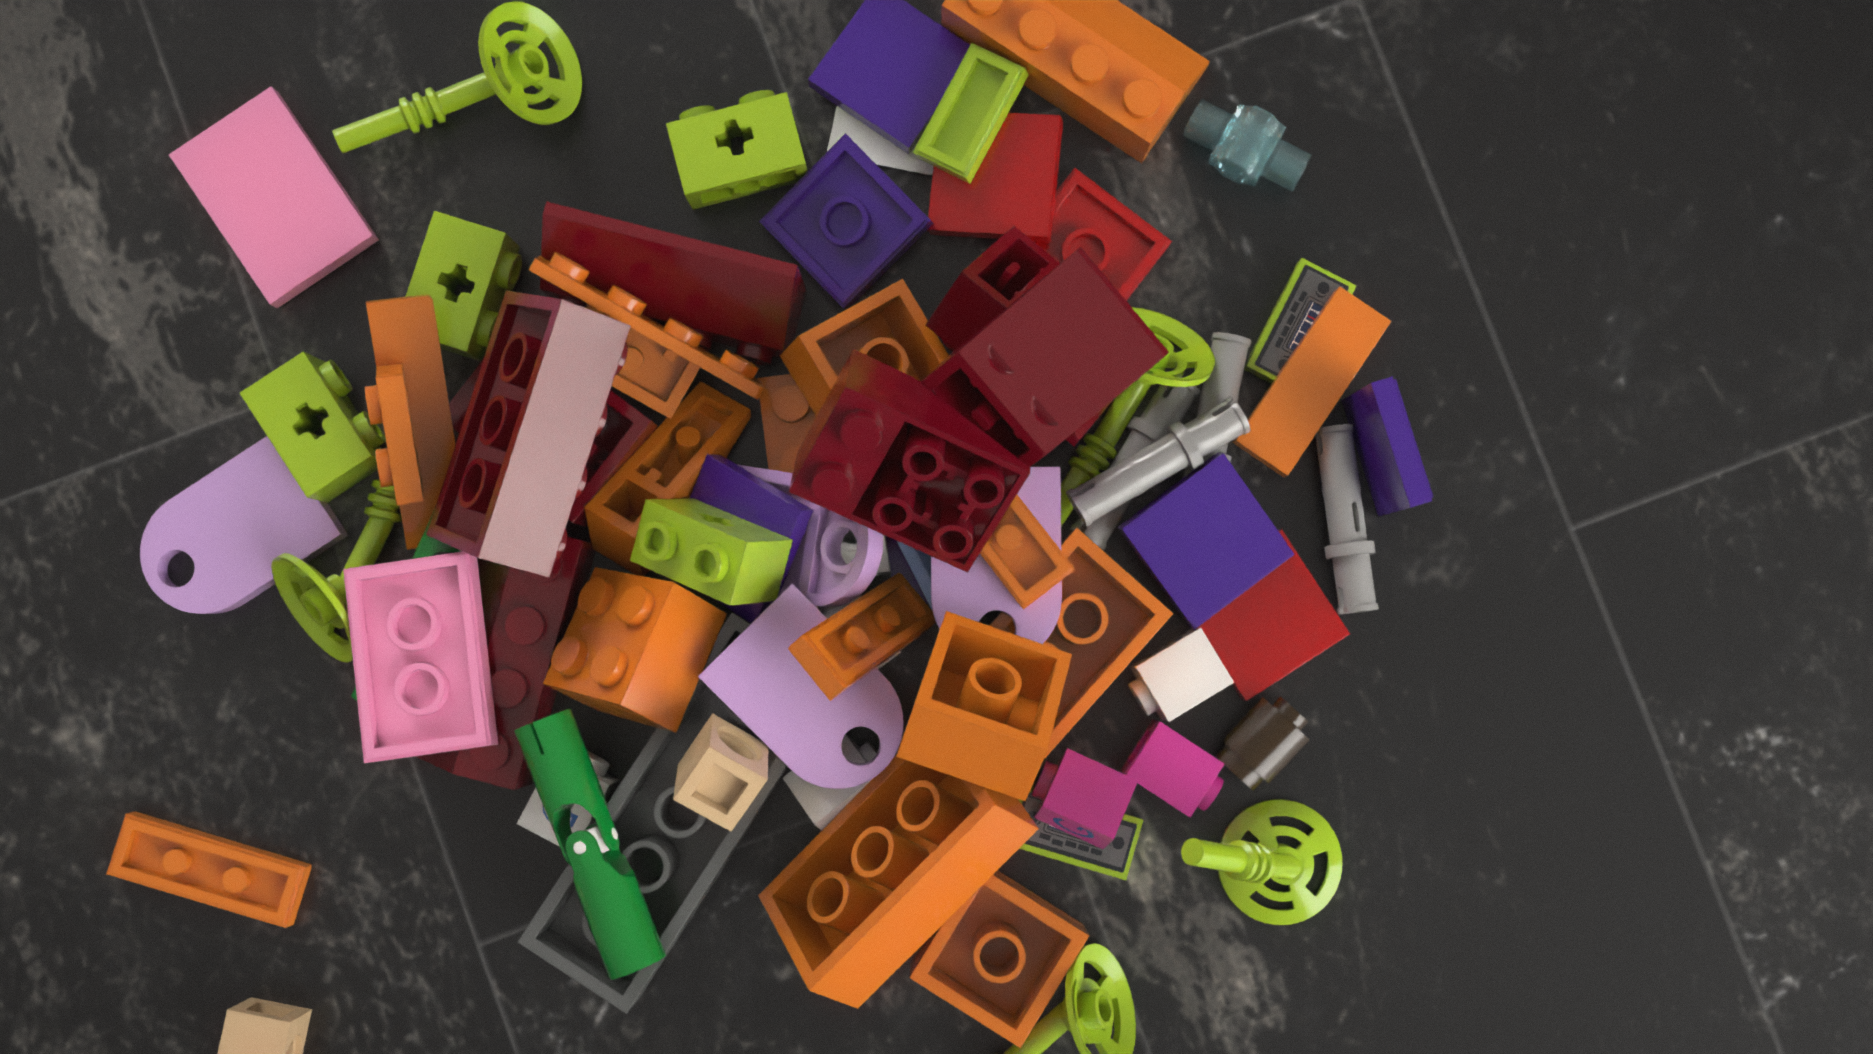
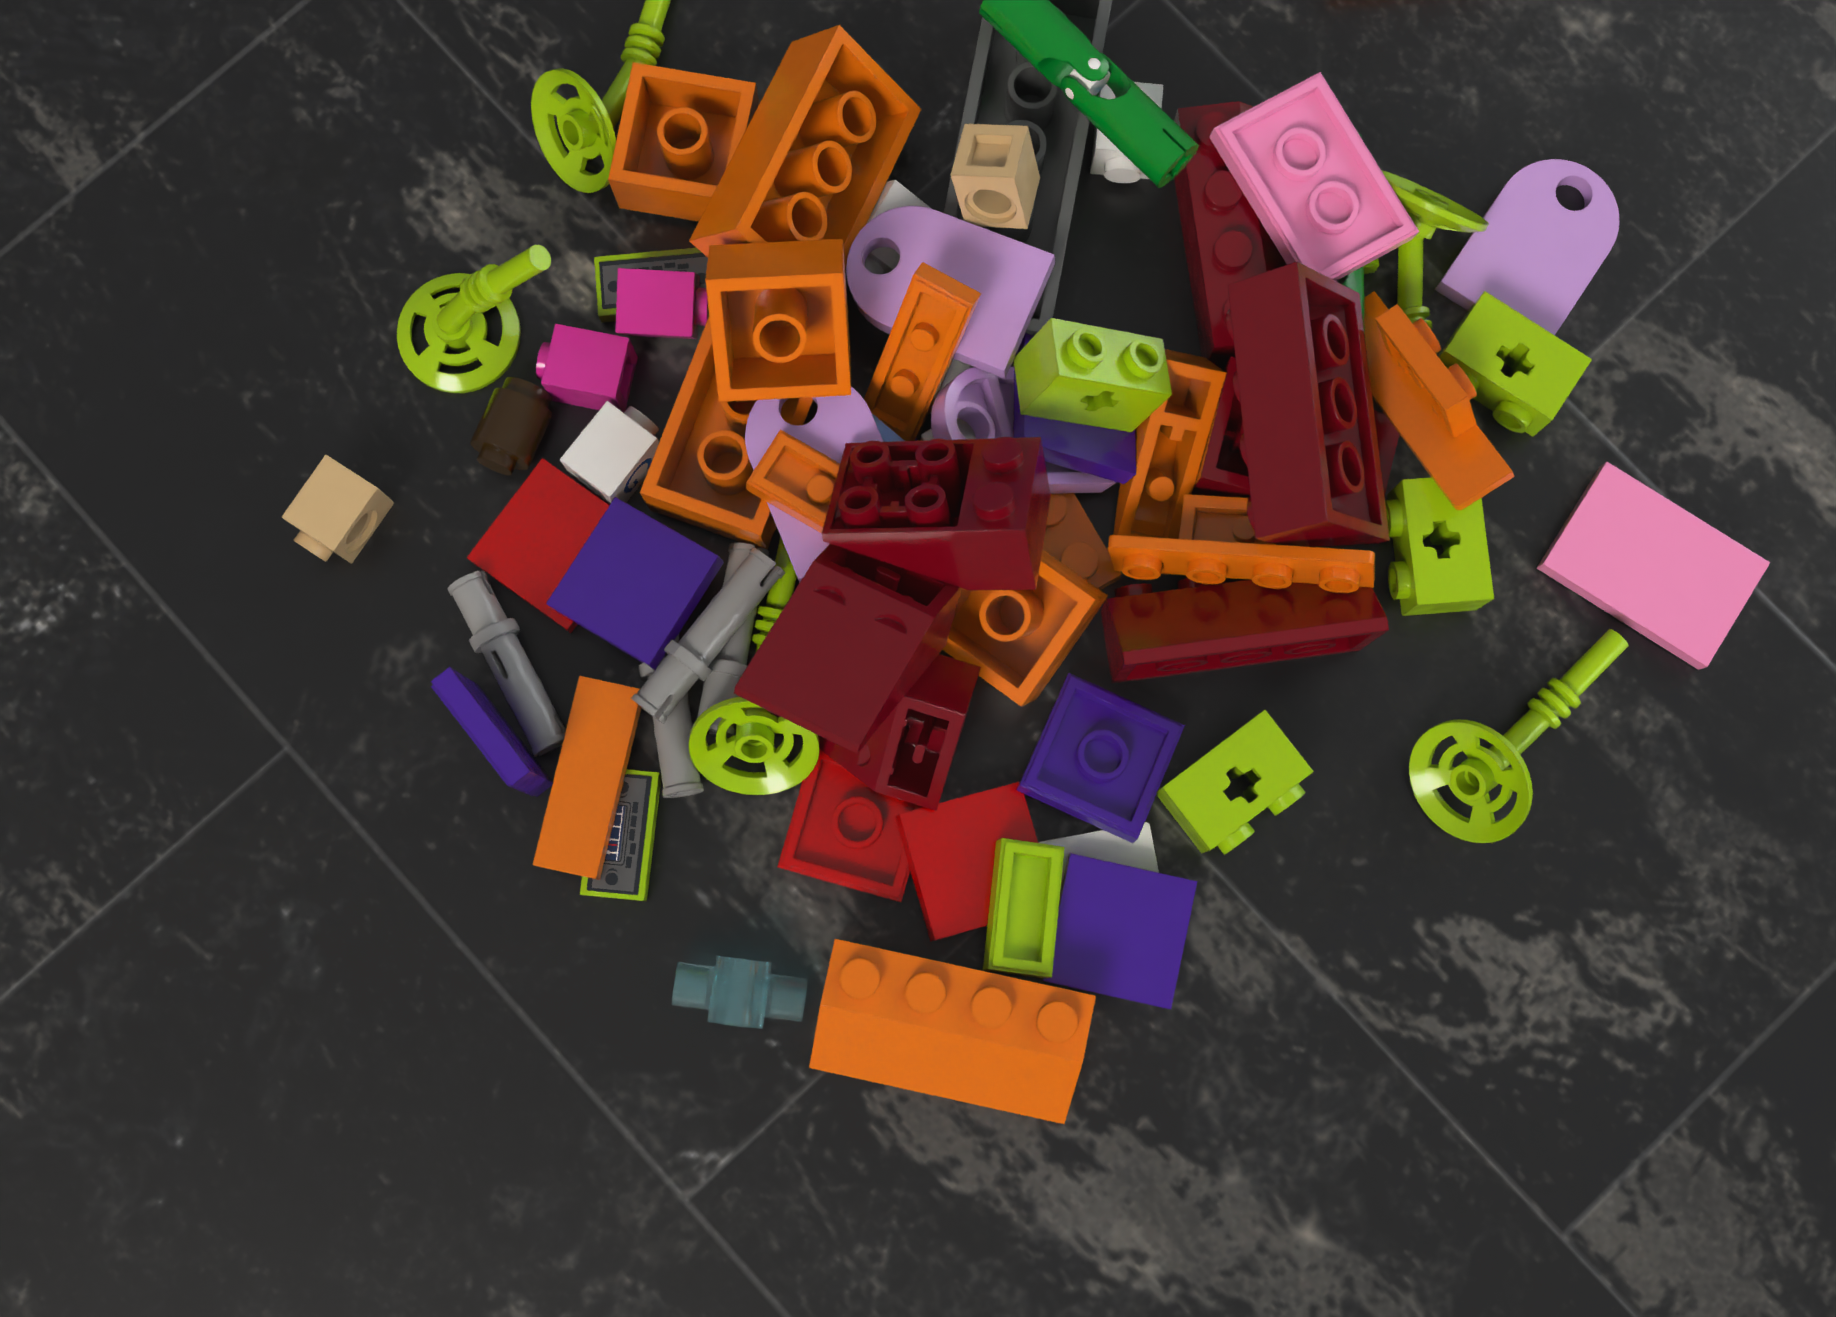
camera: 160 degrees right, 5 degrees down
orange brick [543,567,727,733] -> none
none -> tan brick [282,455,394,564]

